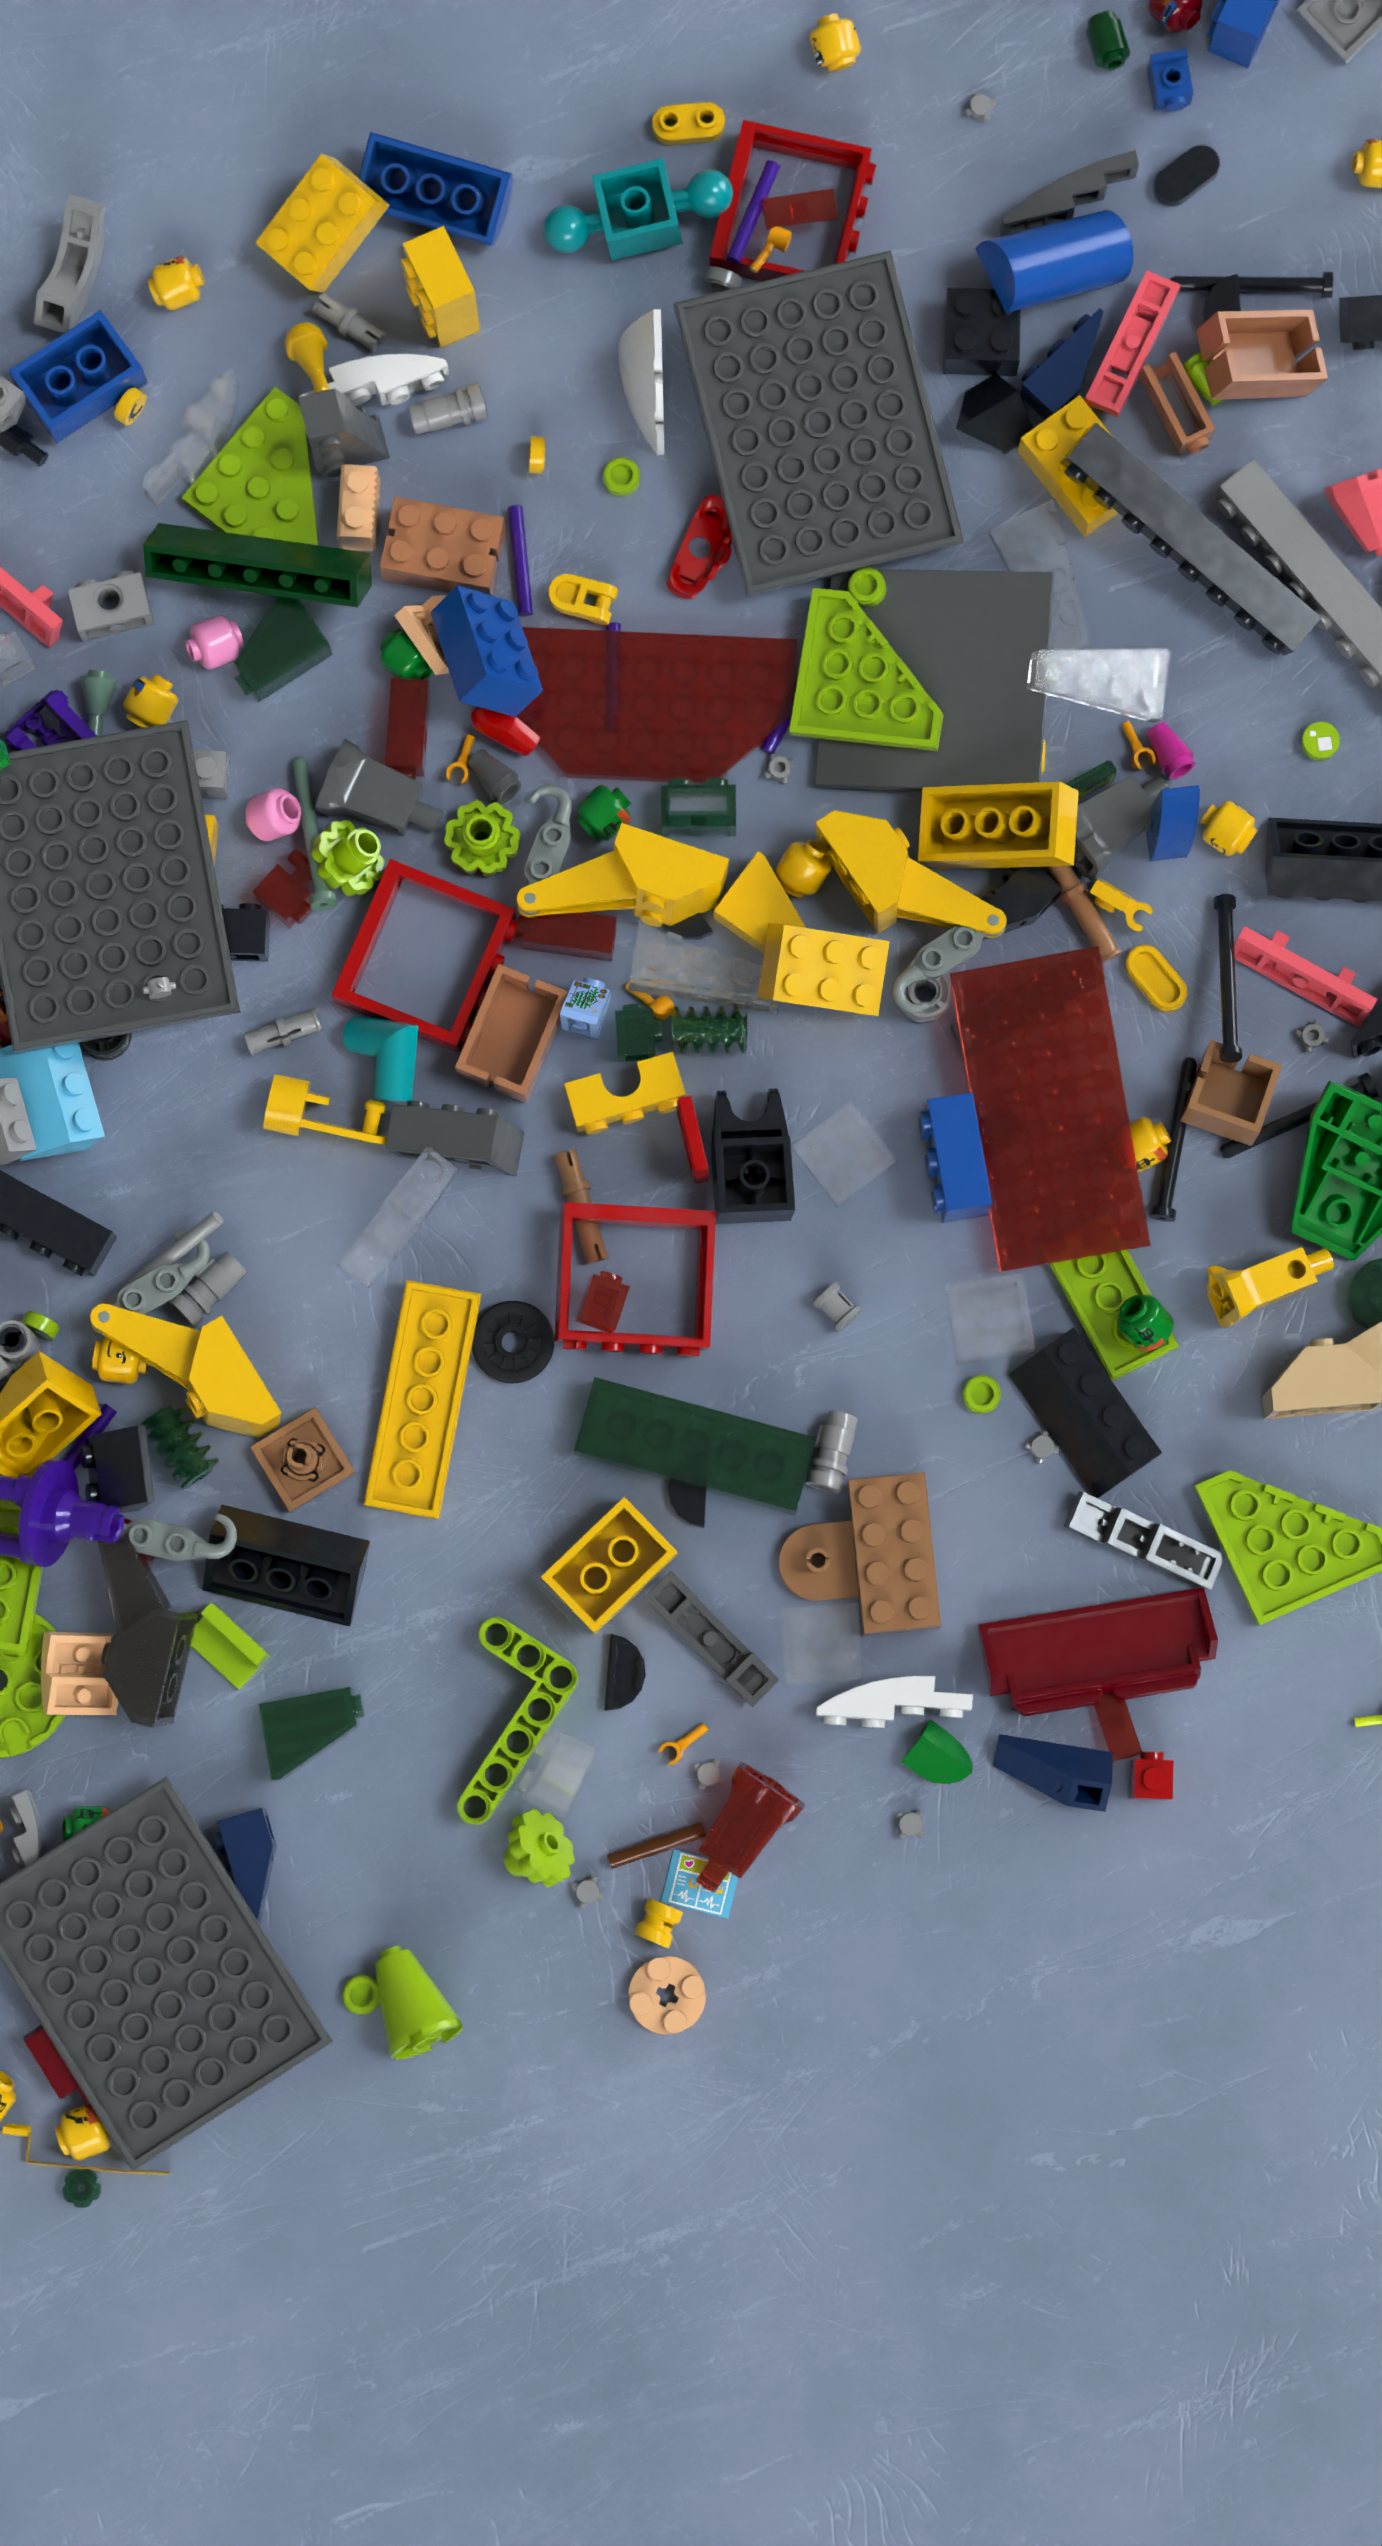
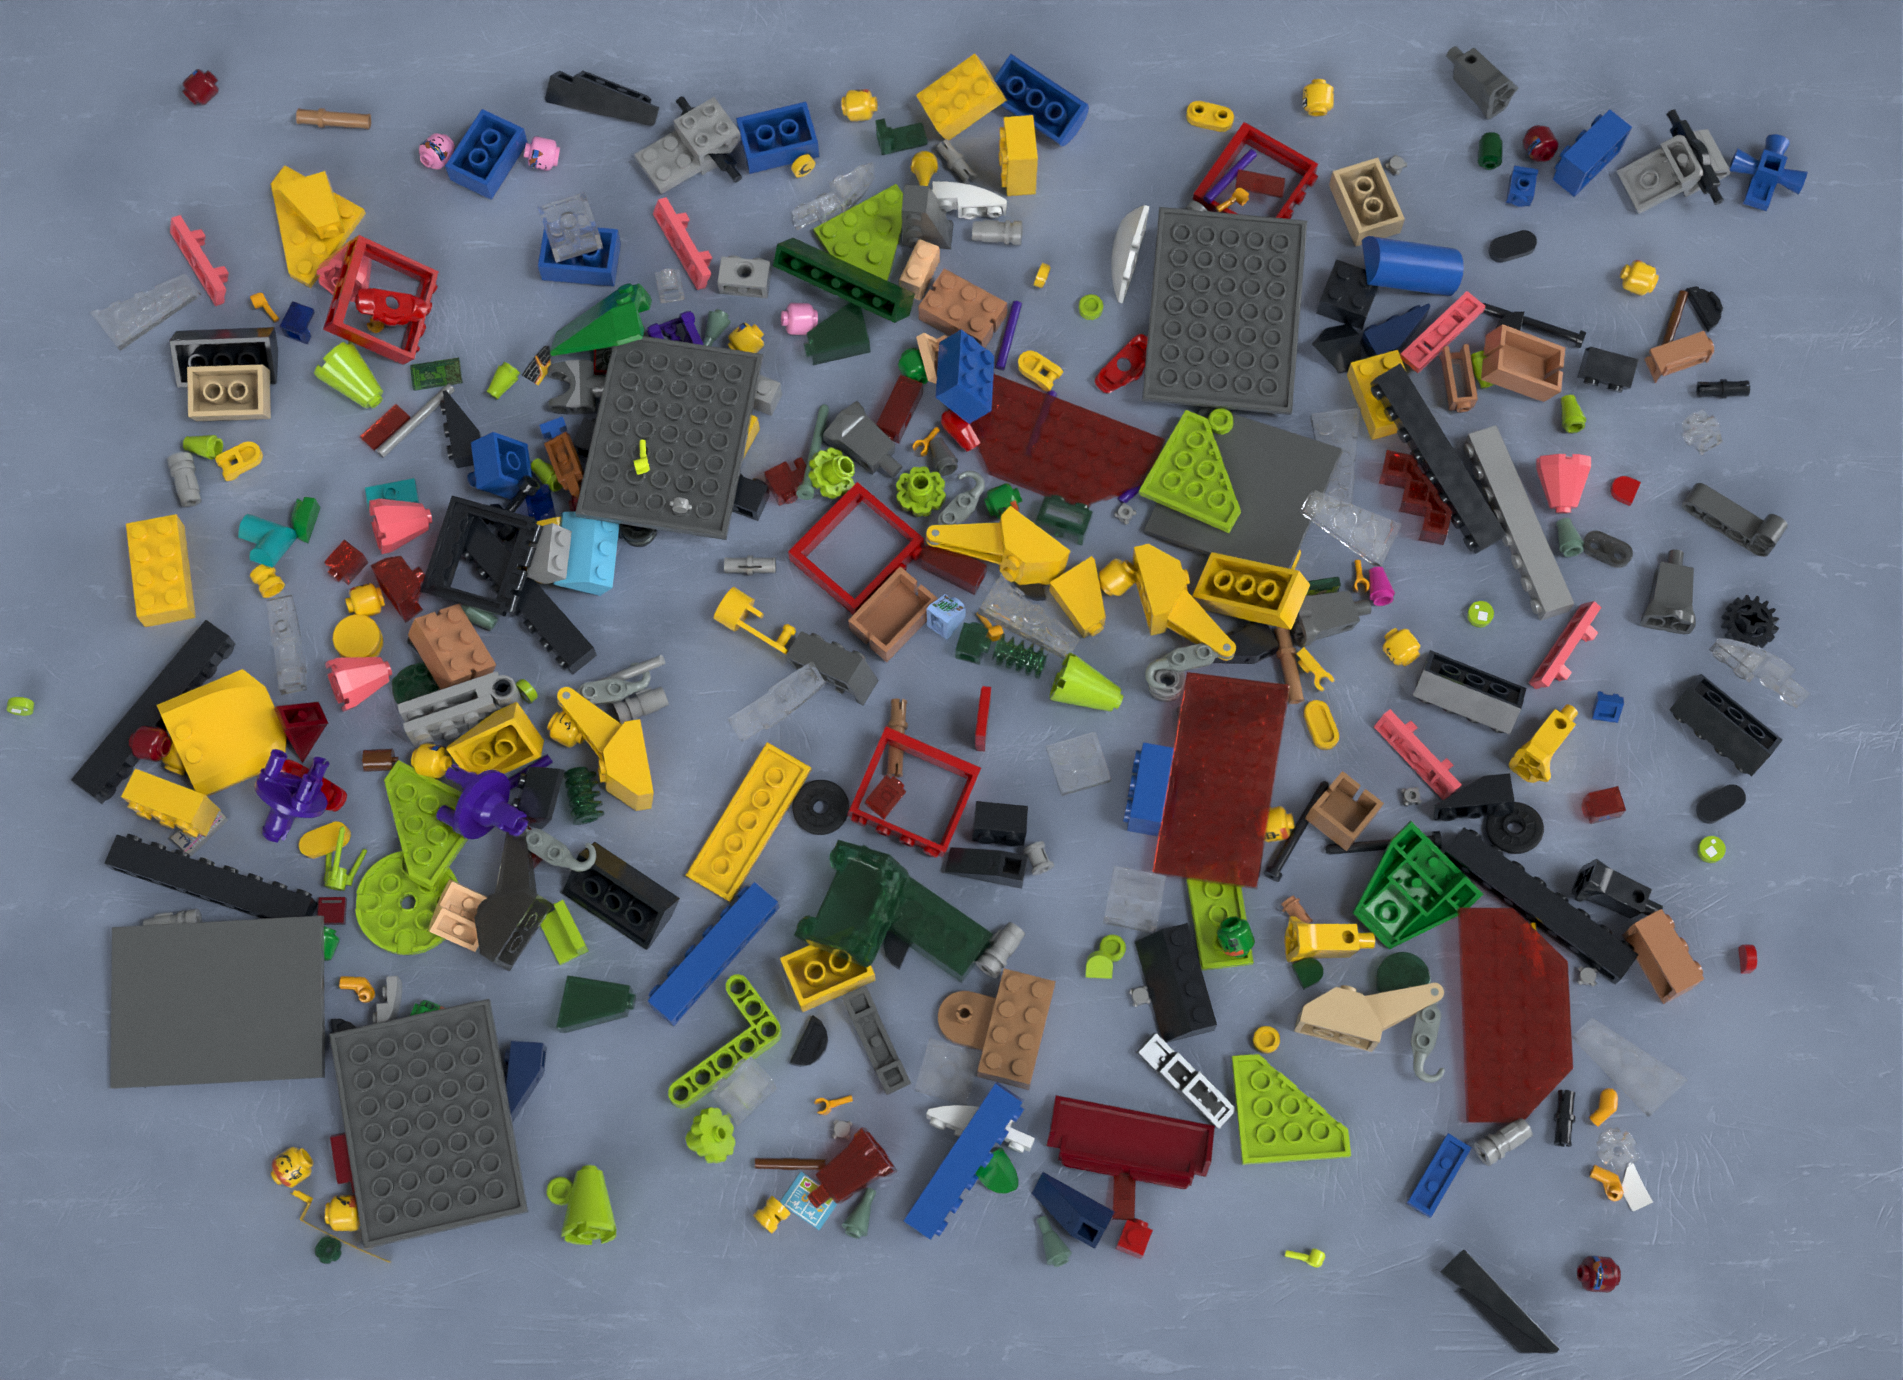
camera: 20 degrees right, 10 degrees down
light grey arch [34,194,106,334] -> none
bright pink head [245,788,301,842] -> none
medium nougat plate [250,1407,356,1513] -> none
teal brick [343,1016,418,1101] -> none
teal brick [543,158,733,261] -> none
yellow arch [564,1052,686,1135] -> none
light grey piece [571,1875,605,1909] -> none
light nougat plate [629,1956,706,2035] -> none
black brick [711,1088,795,1224] -> none
yellow brick [757,923,890,1016] -> none
light grey piece [896,1810,925,1839] -> none
dark grey slope [1000,150,1139,237] -> none
blue slope [1146,785,1200,862] -> none
black bar [1213,894,1242,1063] -> none
none -> neon yellow hand [633,440,650,475]
none -> blue brick [648,882,780,1026]
none -> clear green windscreen [794,840,909,967]
none -> sand green cone [842,1188,876,1239]
none -> clear green bracket [875,118,928,155]
none -> blue brick [904,1082,1024,1240]
none -> black slope [945,847,1028,889]
none -> black brick [972,801,1028,847]
none -> sand green cone [1037,1216,1072,1267]
none -> lime cone [1049,652,1124,712]
none -> lime tile [1086,951,1113,979]
none -> yellow tile [1252,1026,1280,1054]
none -> nougat pin [1281,895,1313,924]
none -> dark green tile [1291,958,1324,990]
none -> tan brick [1329,157,1405,247]
none -> clear red brick [1379,450,1452,545]
none -> lime cone [1560,395,1586,433]

